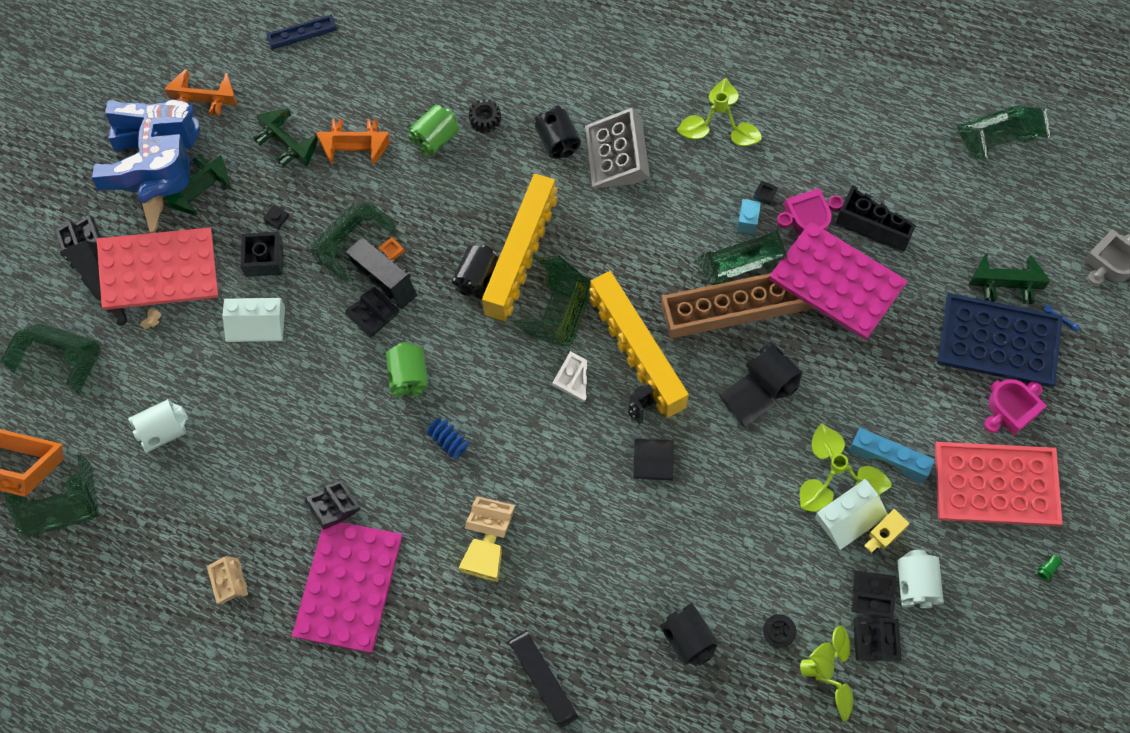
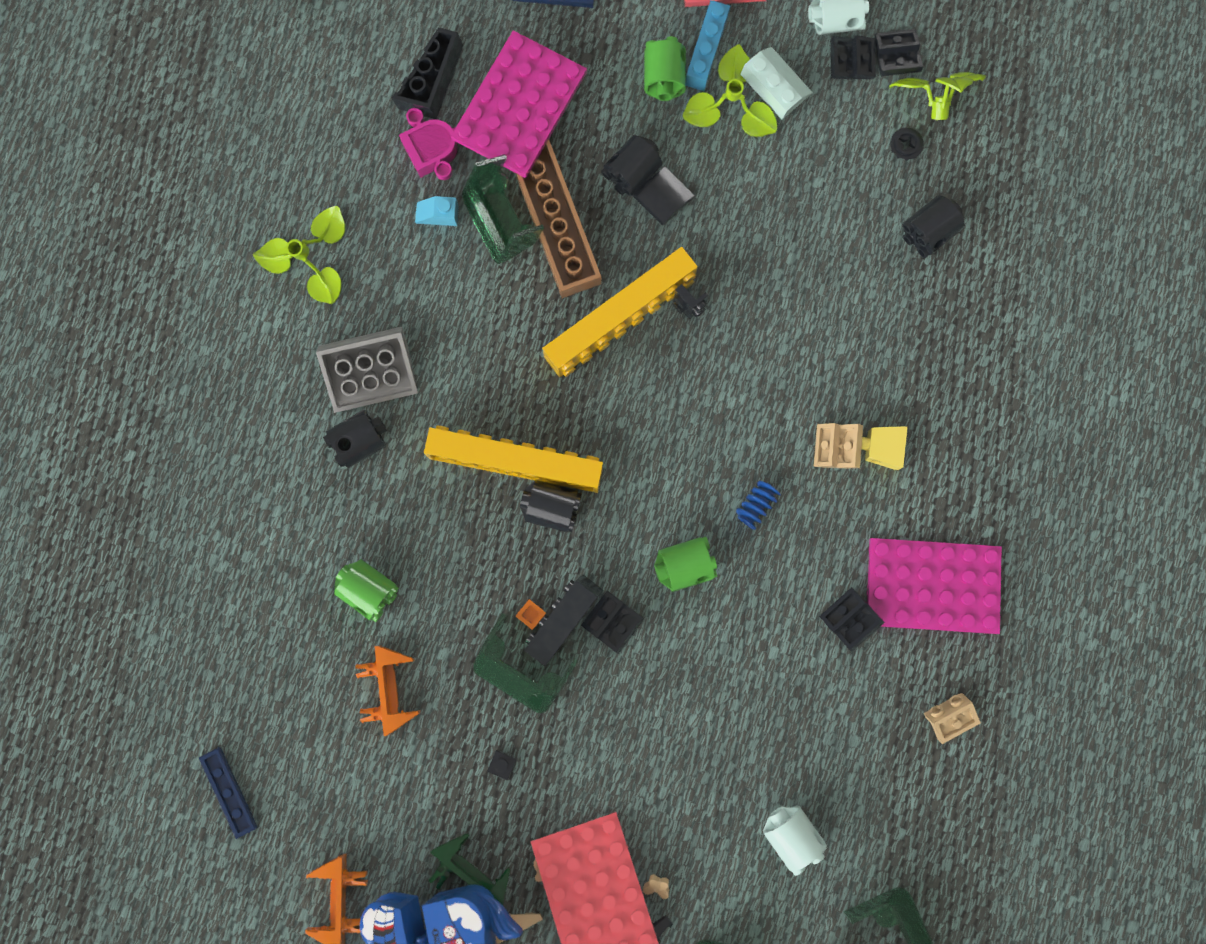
camera: 100 degrees left, 15 degrees up
light aqua slope [223,298,285,342] -> none
black brick [240,232,283,277] -> none
dark green hose [253,108,318,168] -> none
black tyre [469,99,501,133] -> none
black beam [508,630,579,729] -> none
clear green windscreen [513,255,591,347] -> none
white wing [552,351,587,402] -> none
black slope [633,439,674,481] -> none
black plate [753,180,778,205] -> none
light yellow torso [864,509,909,554] -> none
none -> bright green cylinder [644,36,686,101]

